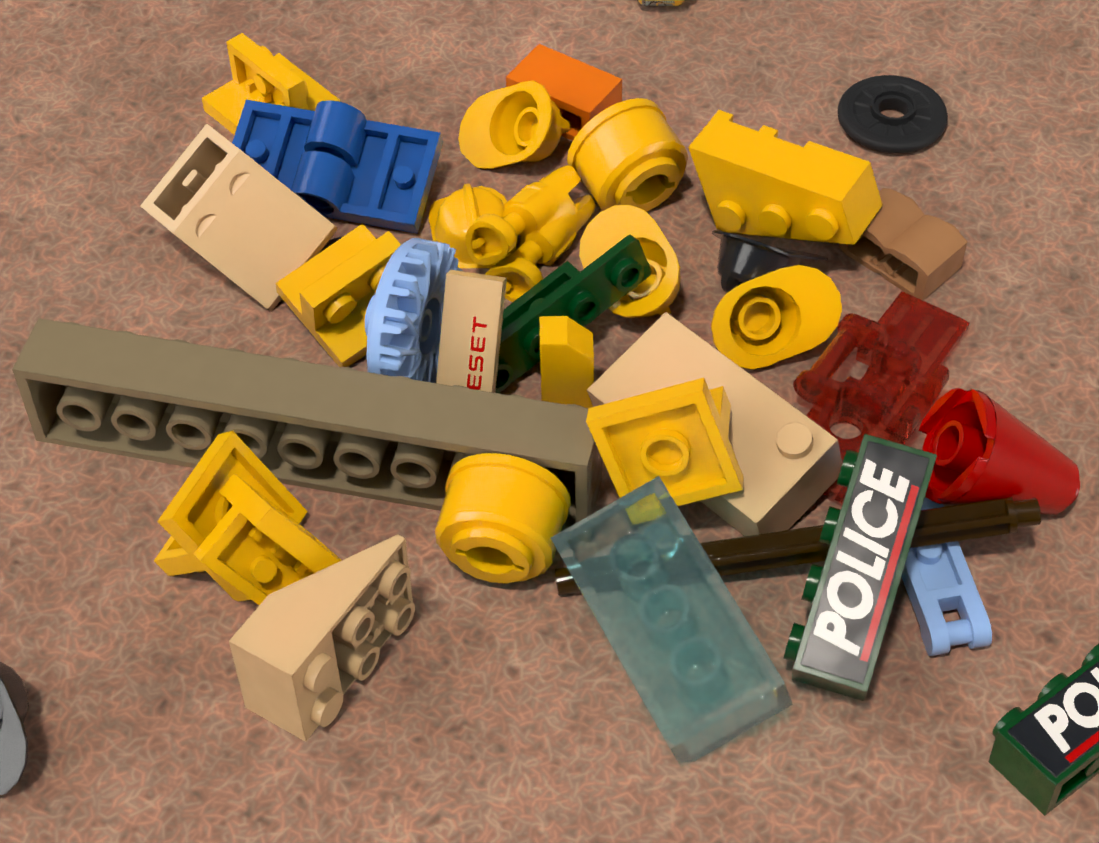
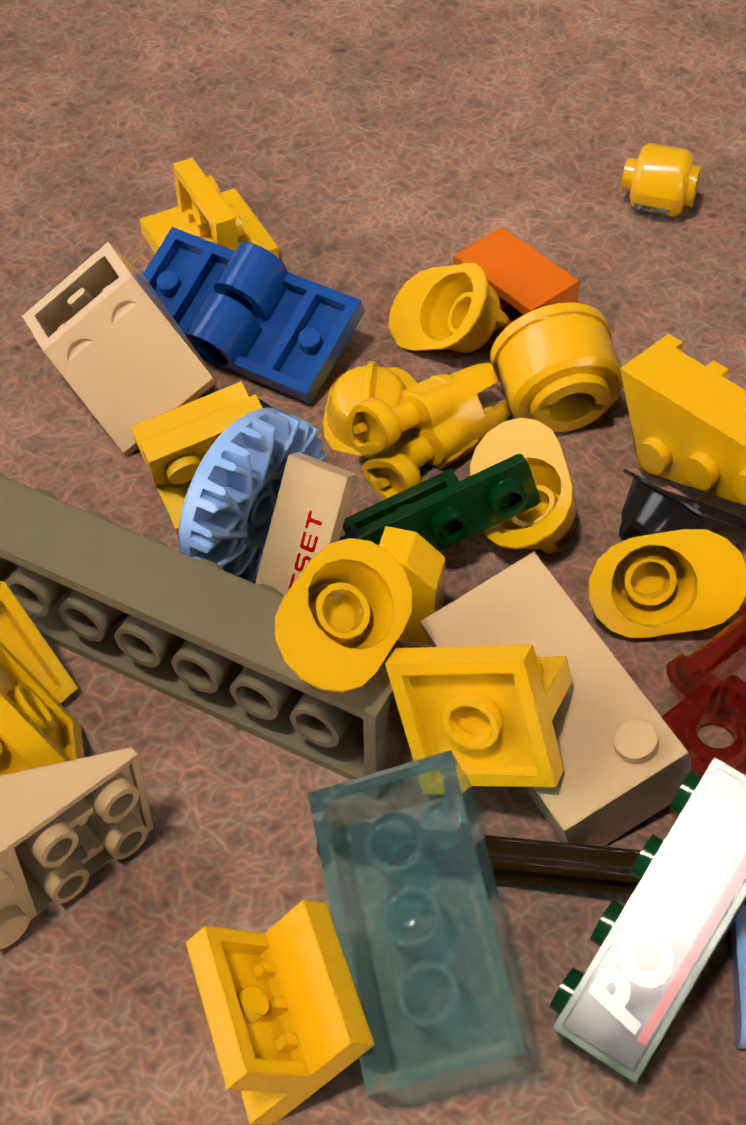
camera: 15 degrees right, 0 degrees up
yellow wheel [435,453,571,584] -> none
none -> yellow bracket [186,899,375,1125]
none -> yellow piece [275,538,412,693]

